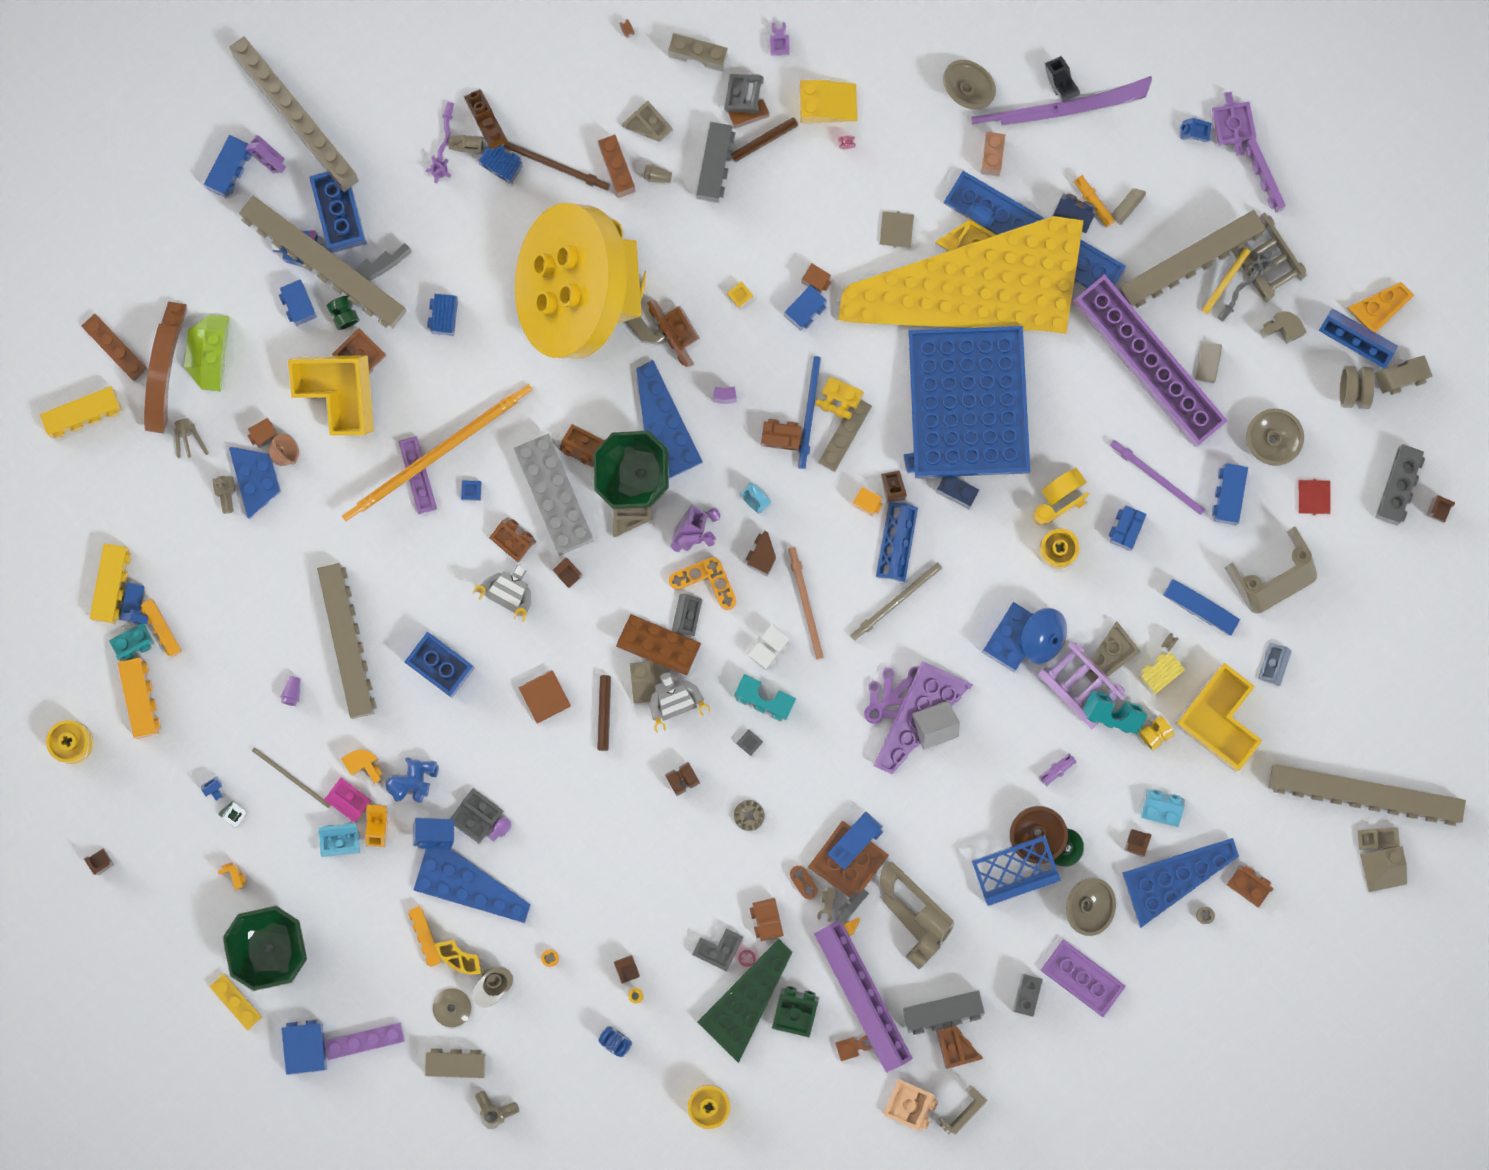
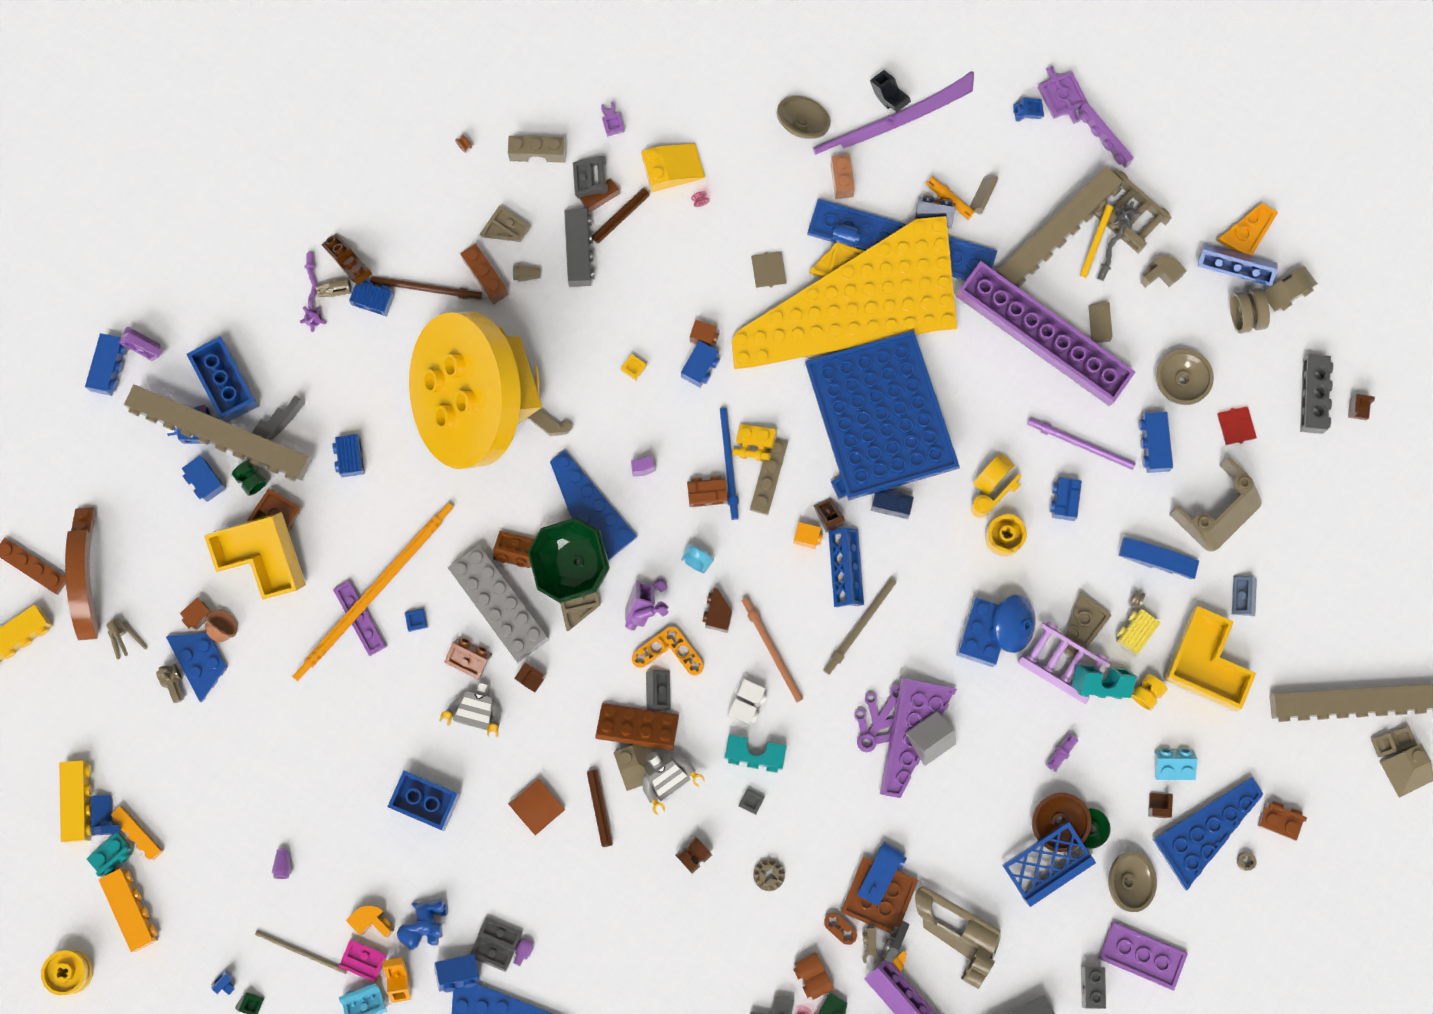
camera: 10 degrees left, 5 degrees down
lime wedge [184,314,230,392] -> none
dark tan brick [229,36,359,192] -> none
dark tan brick [317,563,377,719] -> none
dark orange bracket [647,300,700,367] -> none

